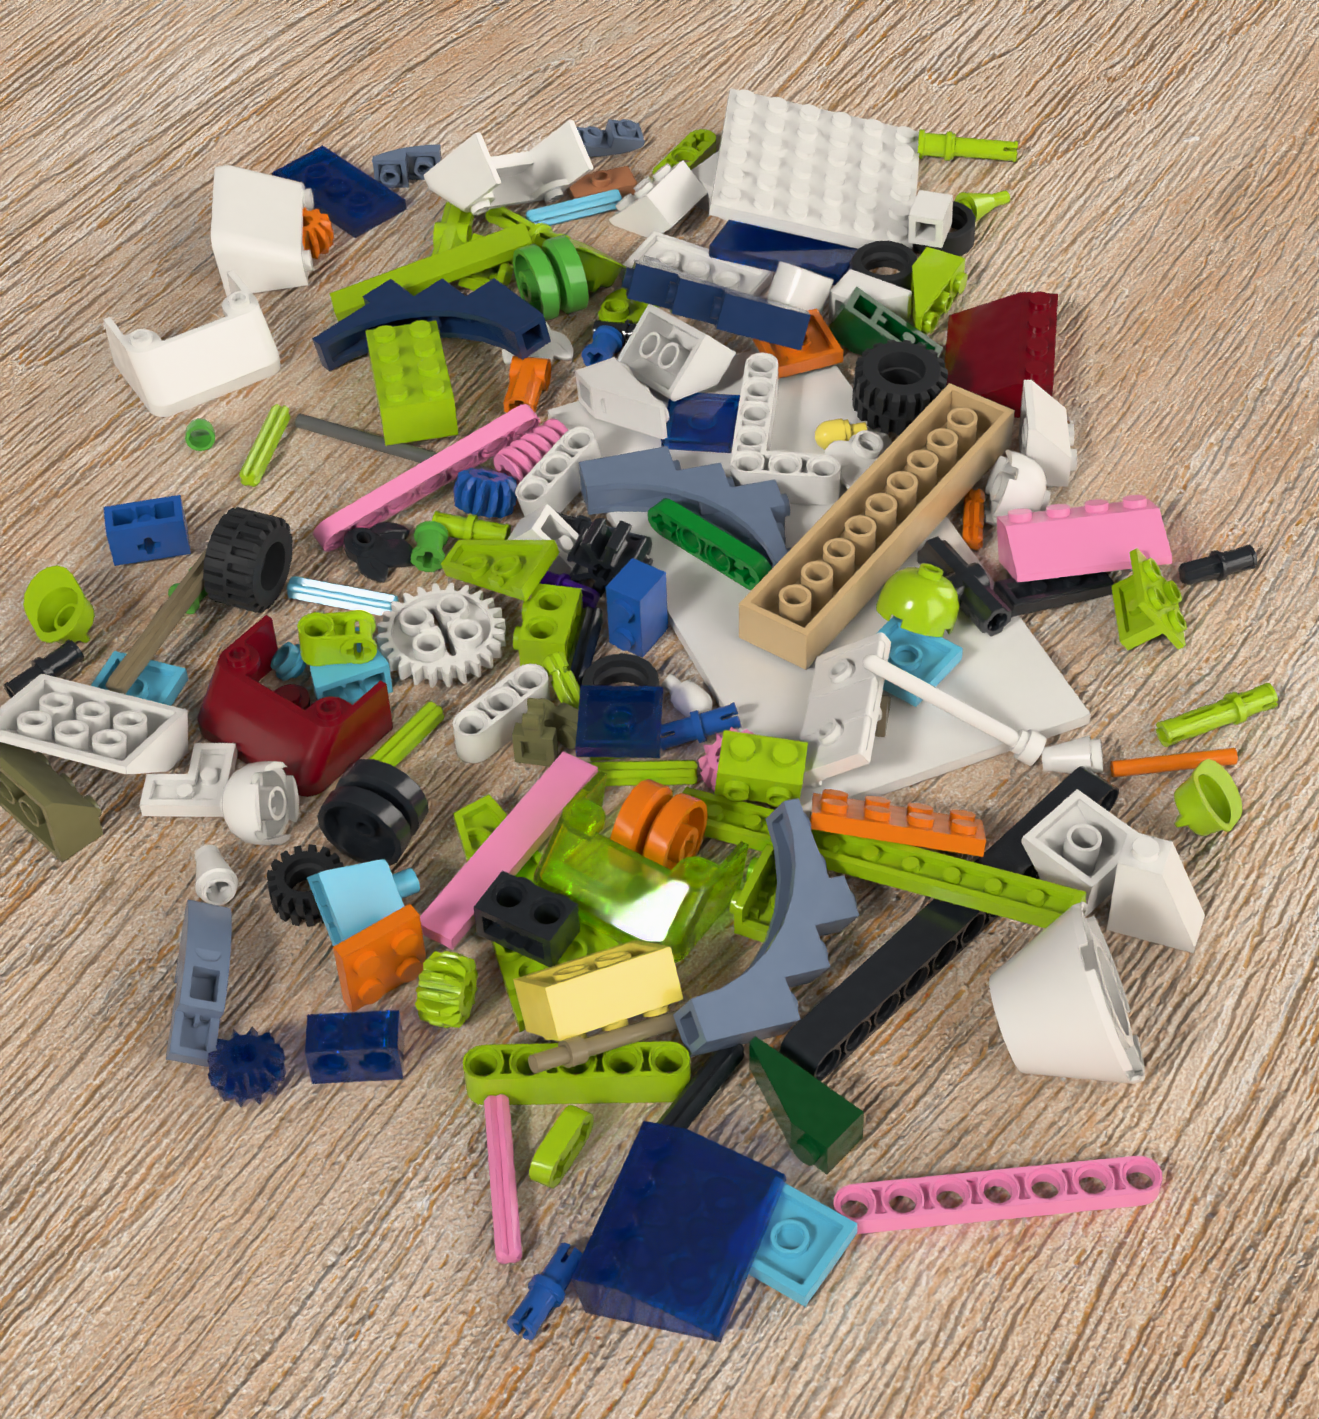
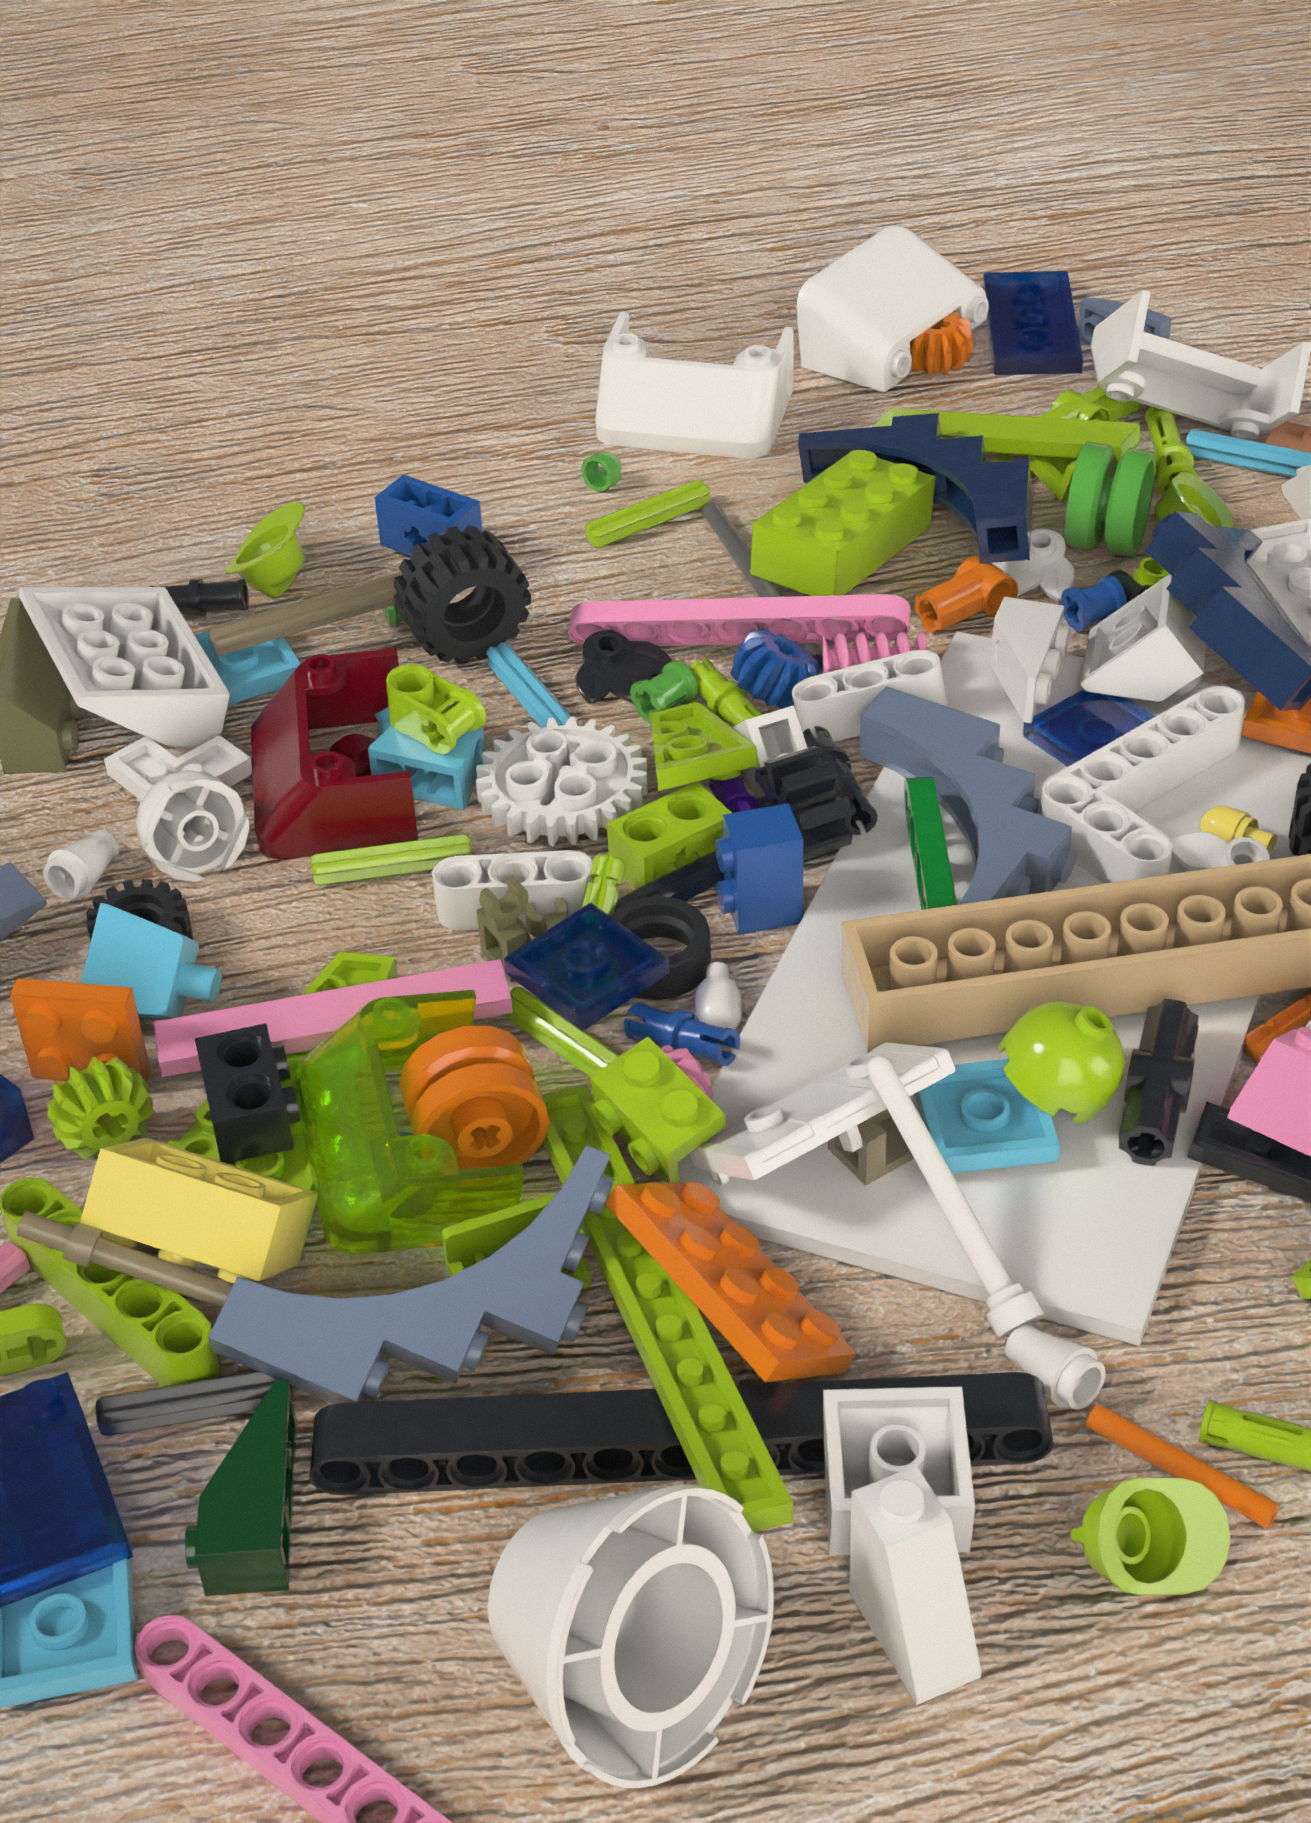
camera: 45 degrees right, 5 degrees down
black wheel [317,759,429,866] -> none

